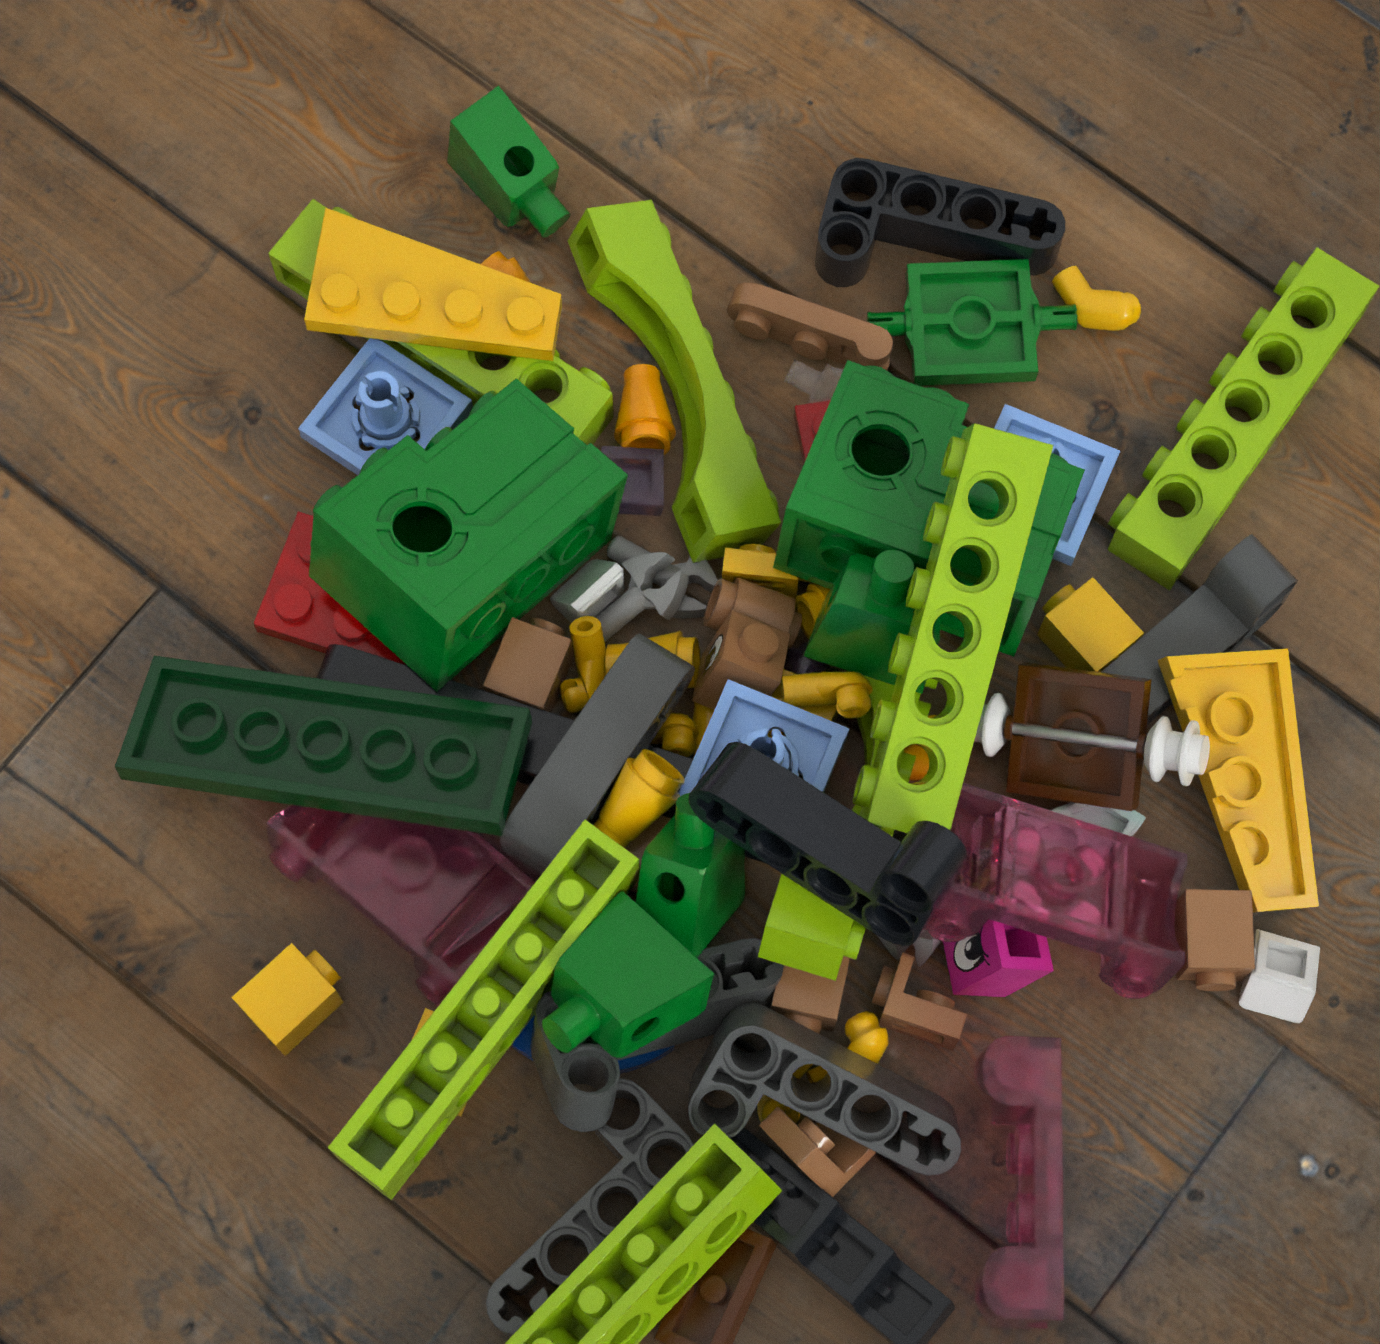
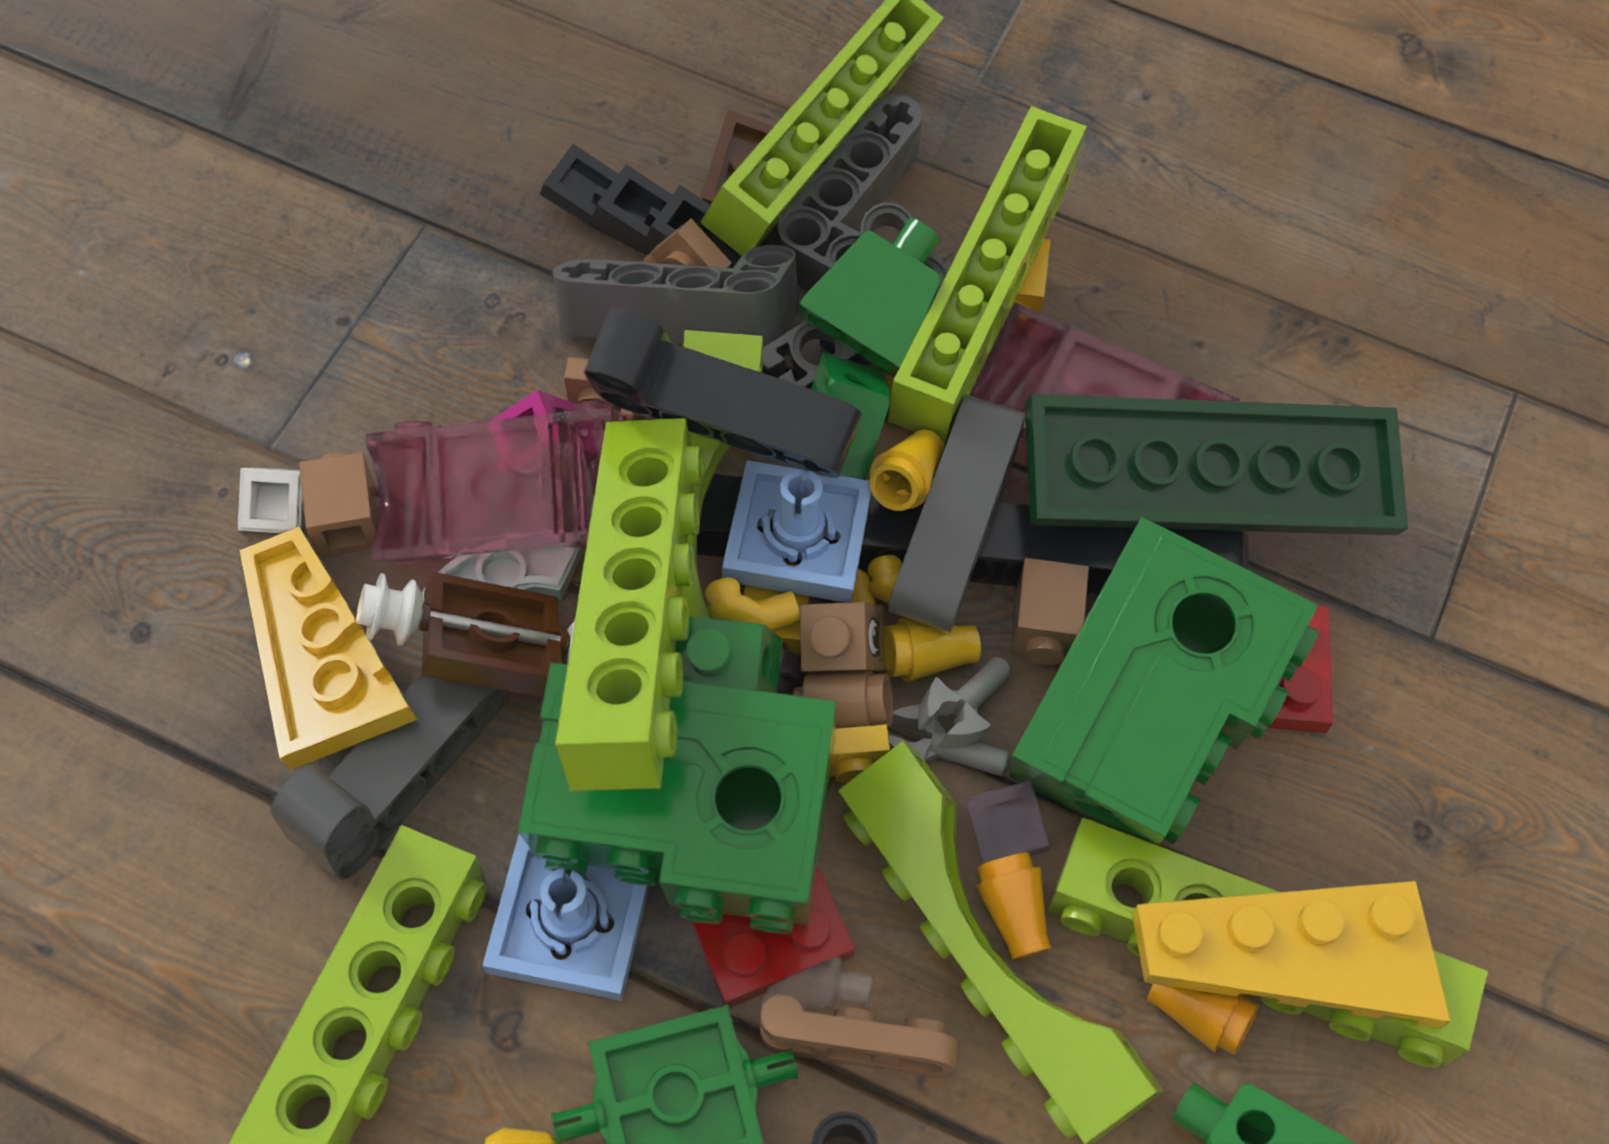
camera: 165 degrees right, 10 degrees down
yellow brick [231,943,344,1056] -> none
light blue plate [298,338,473,475] -> none
white slope [550,559,625,623] -> none
yellow arm [559,616,606,713] -> none
clear pink piece [974,1036,1064,1330] -> none
yellow brick [1037,577,1144,672] -> none

